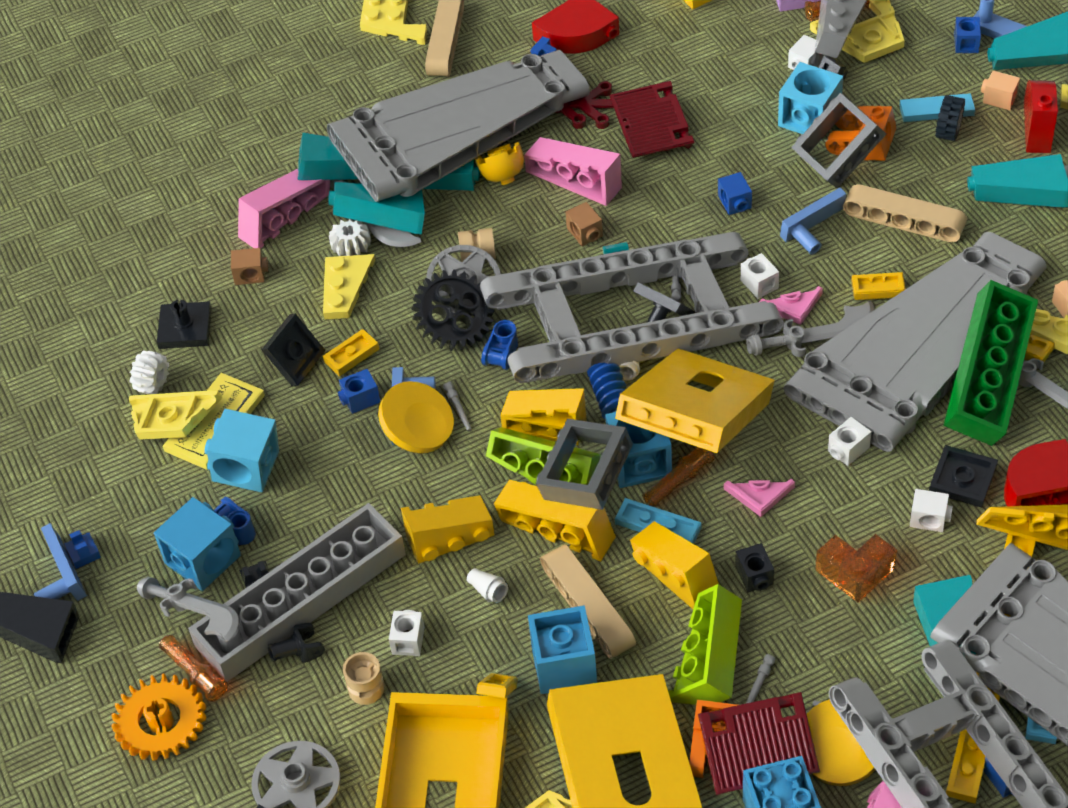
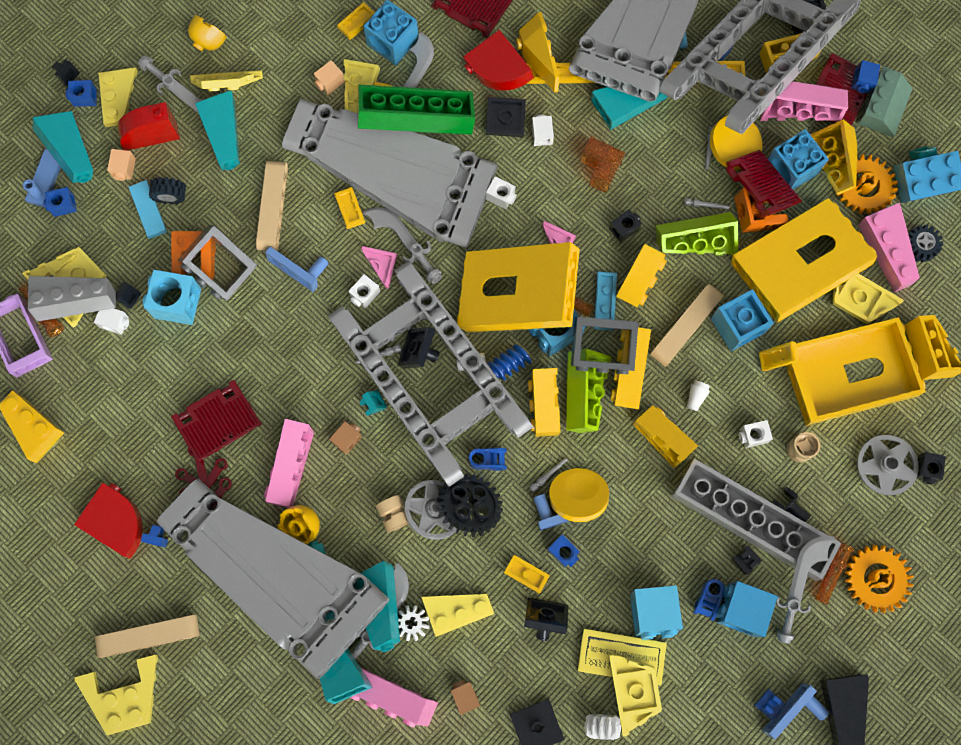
camera: 115 degrees left, 25 degrees up
blue brick [718,172,752,215] -> none

